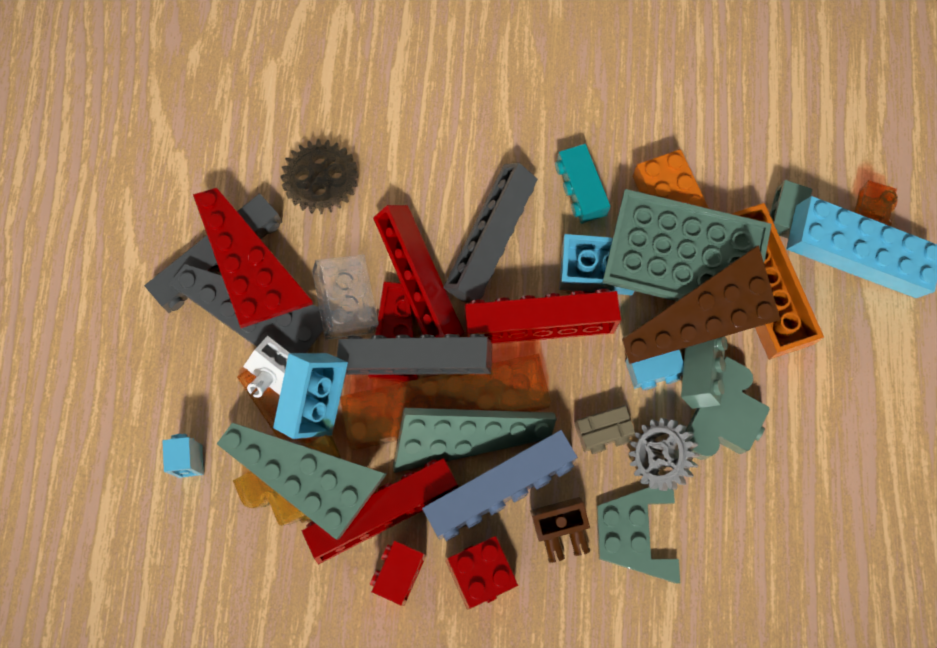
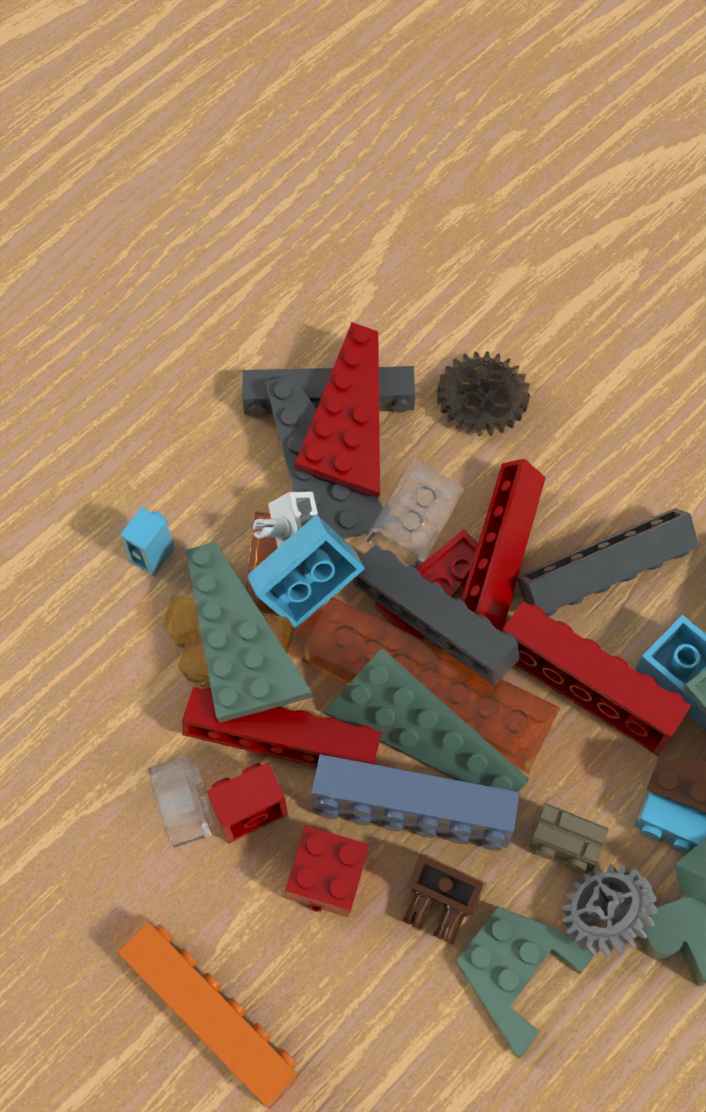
camera: 40 degrees right, 10 degrees down
none -> clear brick [148,756,215,848]

